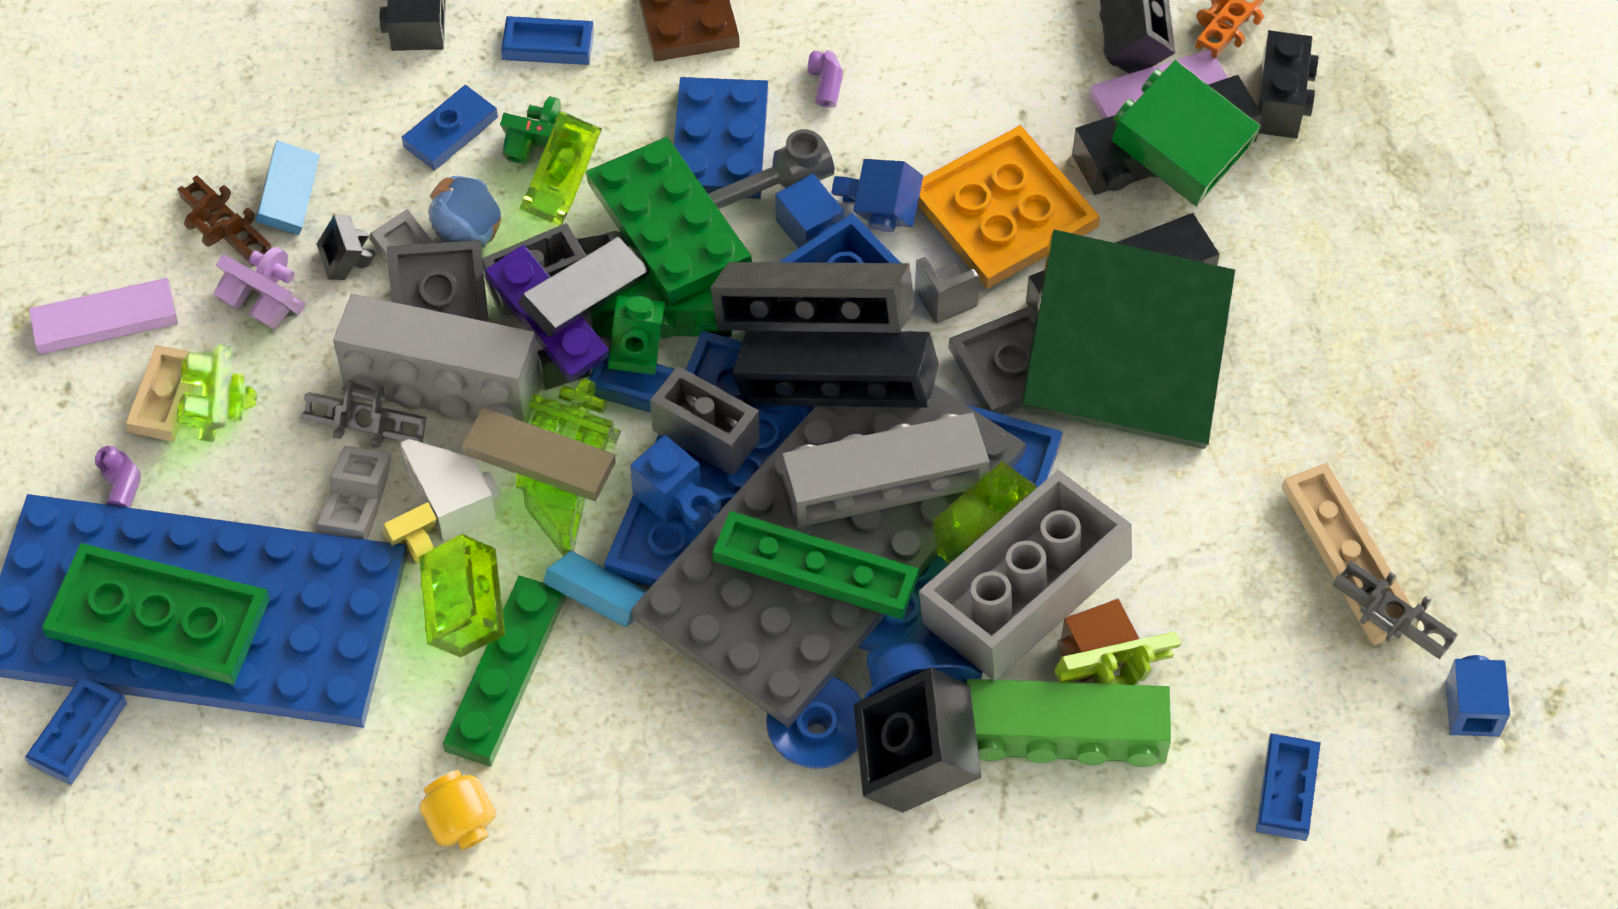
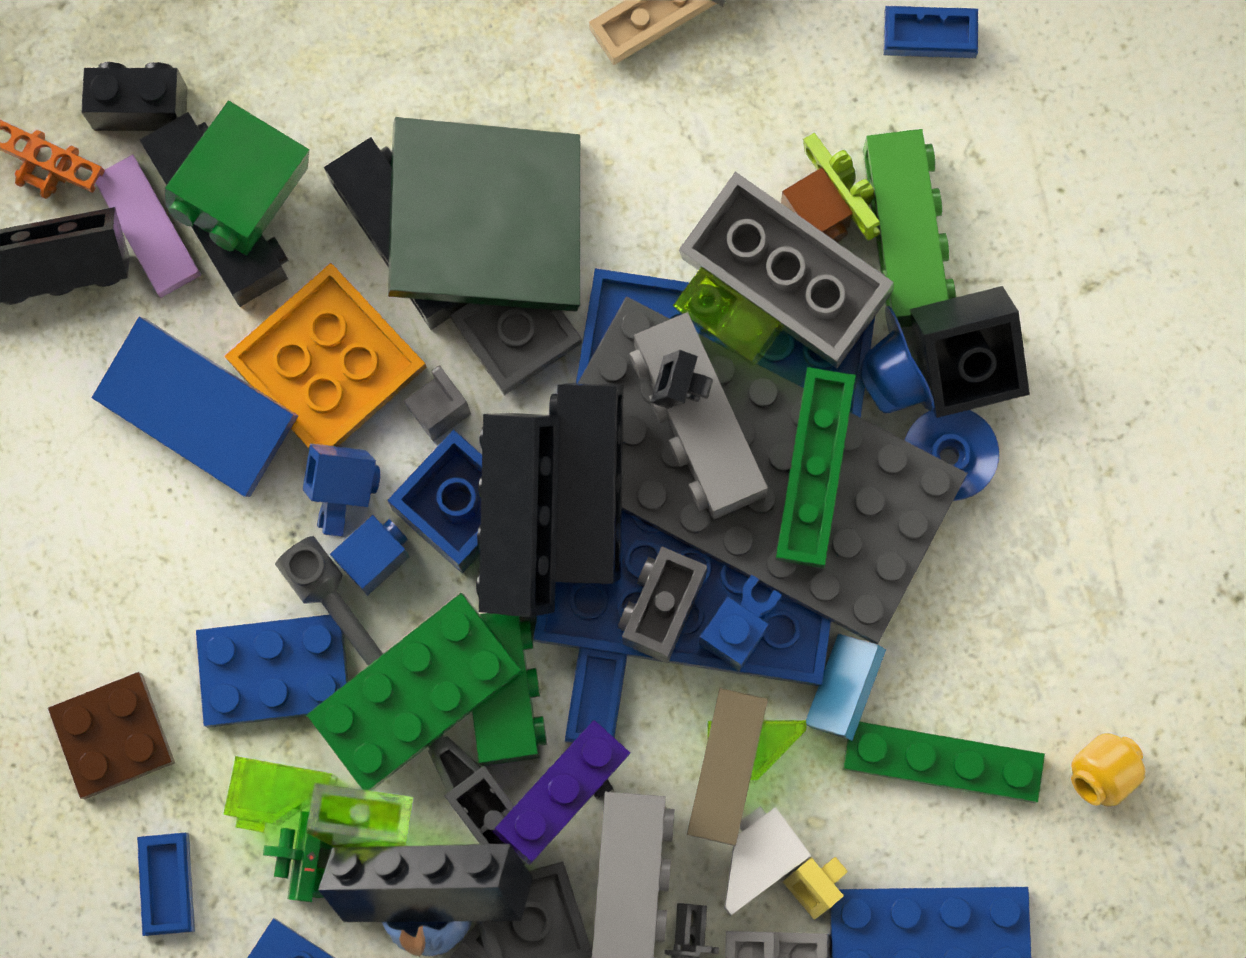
camera: 95 degrees left, 20 degrees up
clear neon green brick [419,533,505,658] -> none
tile [518,237,650,337] -> none
clear neon green hips [528,379,621,450] -> none
green brick [608,296,665,375] -> none
medium lavender arm [807,50,843,108] -> none
none -> blue tile [91,317,298,497]
none -> clear neon green slope [223,756,338,833]
none -> black brick [318,844,533,922]
none -> black tile [650,350,713,409]

